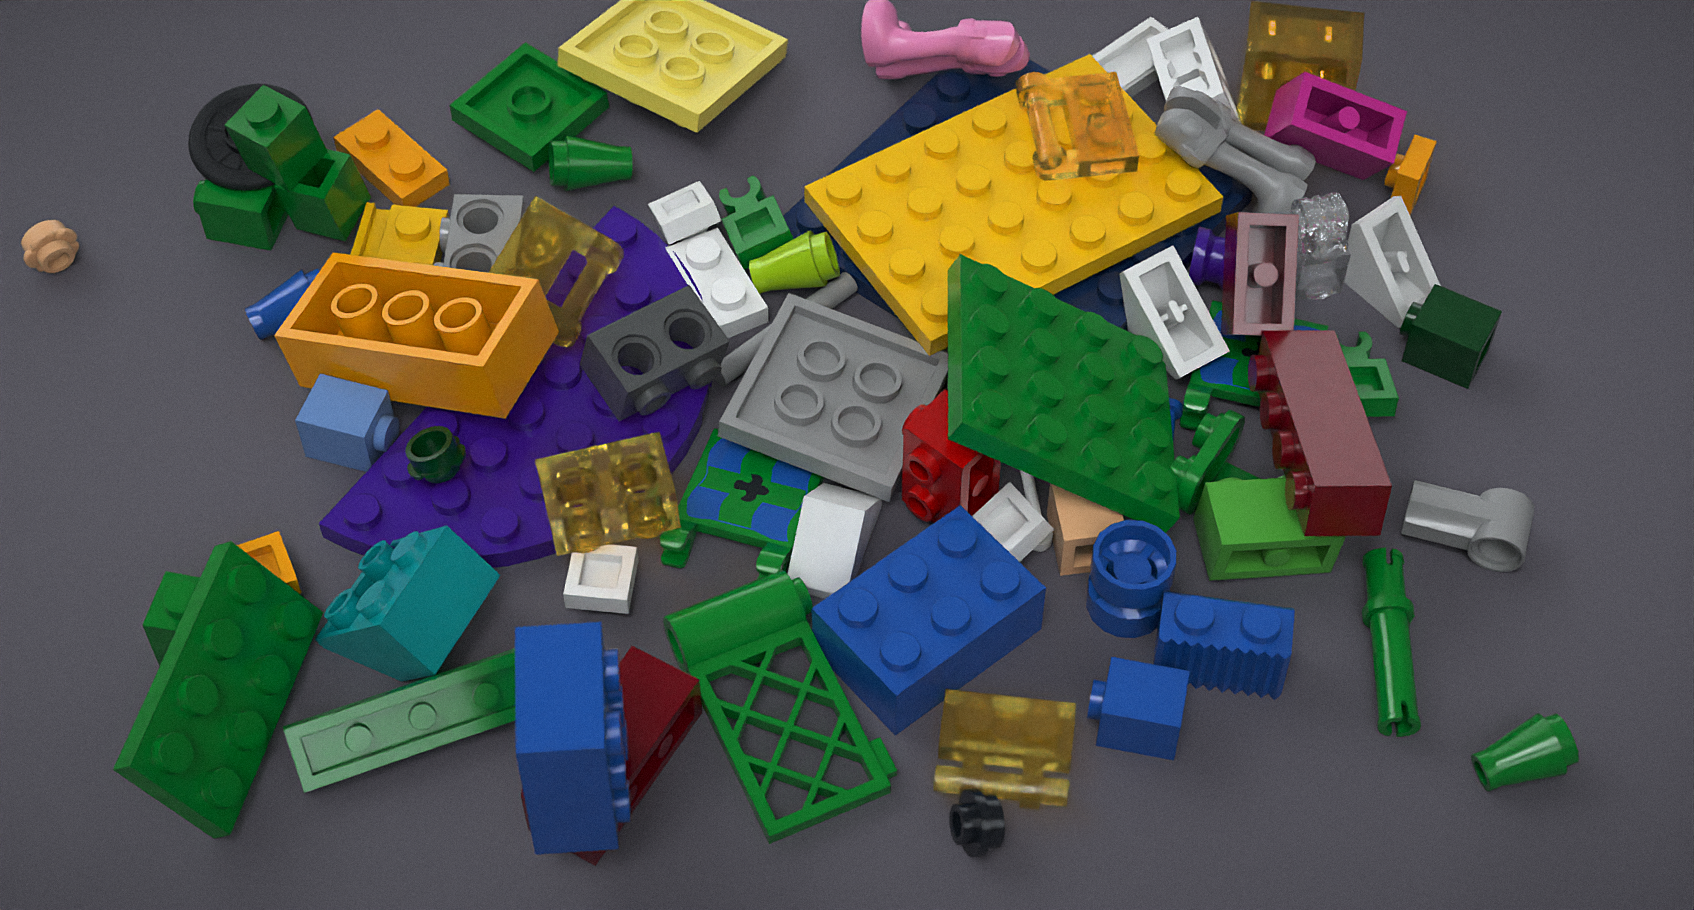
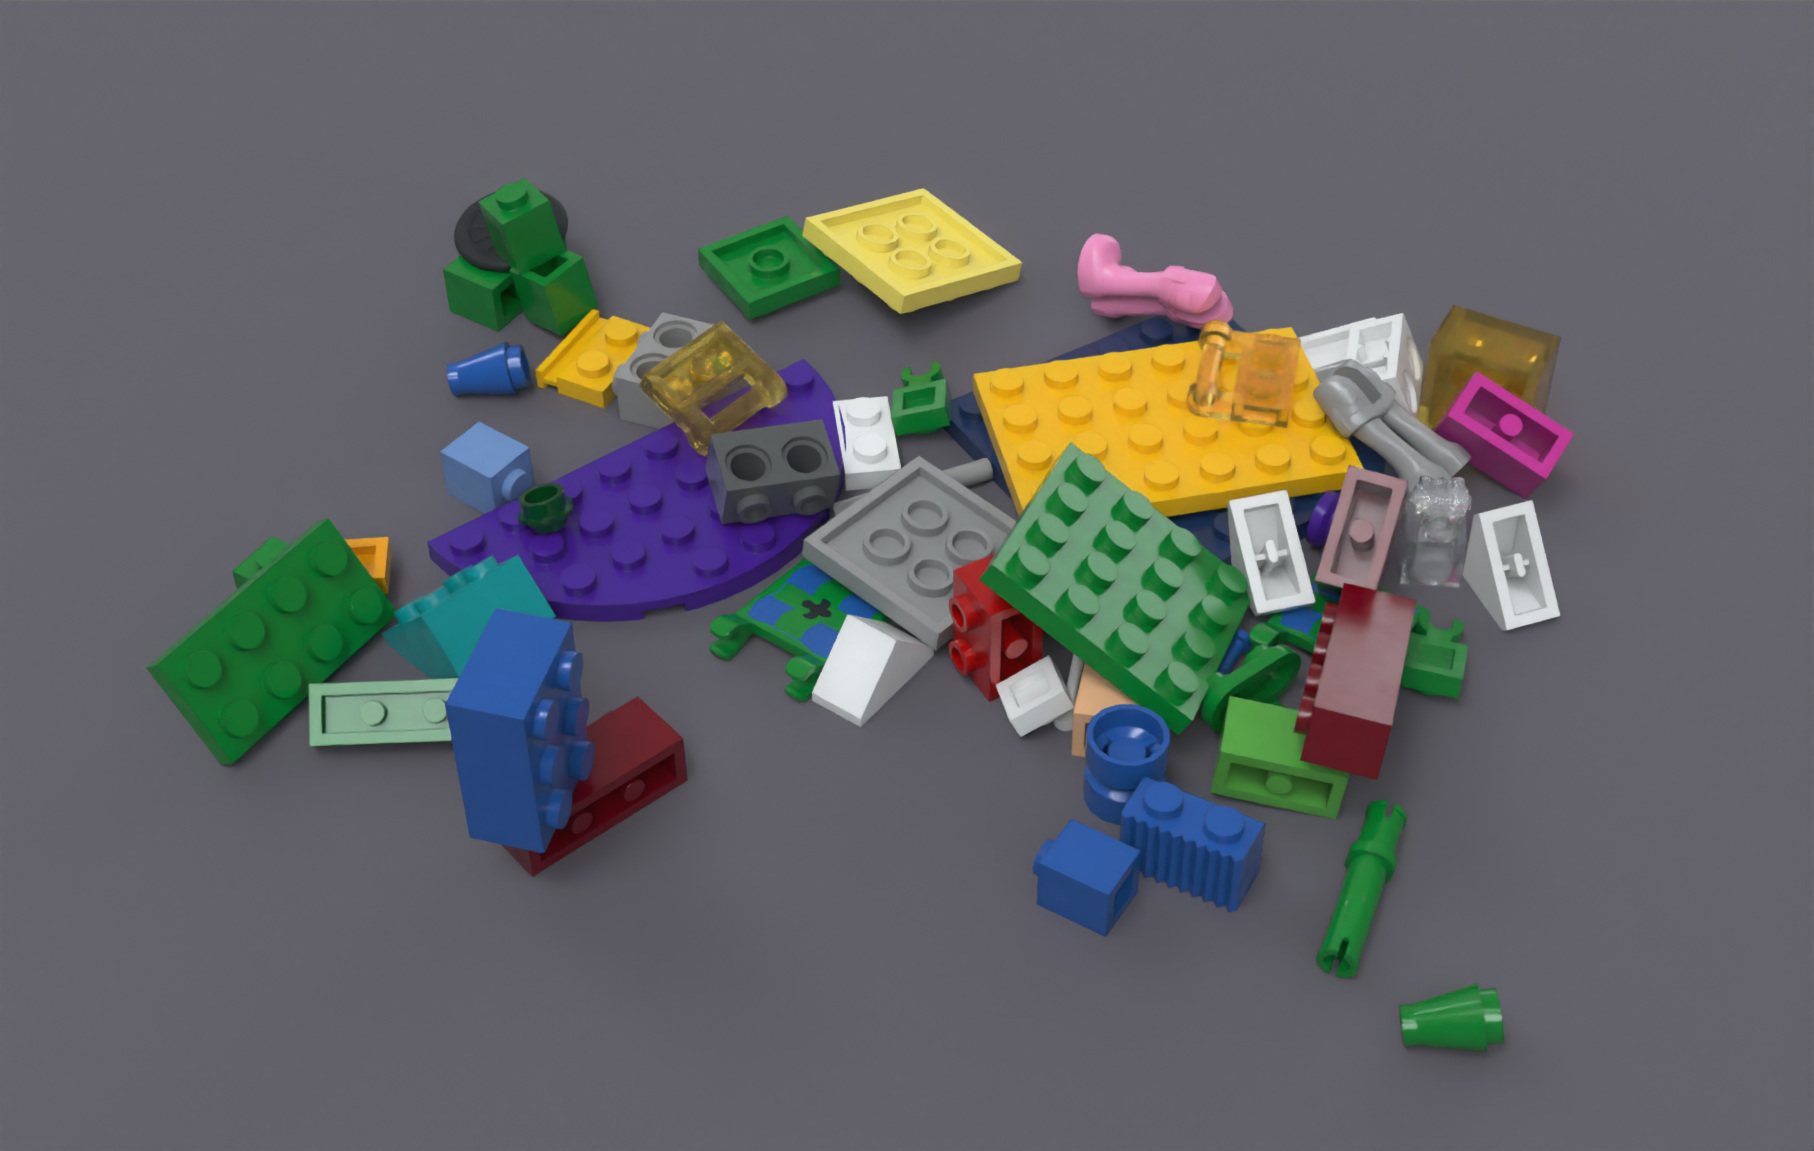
camera: 20 degrees right, 10 degrees down
light nougat plate [21,220,79,273] -> none
light orange brick [274,252,559,419] -> none
light orange plate [333,109,450,207] -> none
clear yellow brick [535,432,681,556] -> none
green cone [548,135,633,192] -> none
white plate [563,541,639,614] -> none
white plate [648,181,722,245] -> none
green piece [663,570,897,844] -> none
lime cone [749,230,840,294] -> none
blue brick [812,505,1046,736] -> none
clear yellow plate [933,689,1076,810] -> none
black plate [949,788,1005,857] -> none
light orange plate [1384,134,1437,215] -> none
dark green brick [1399,284,1502,389] -> none
light grey piece [1401,480,1535,572] -> none

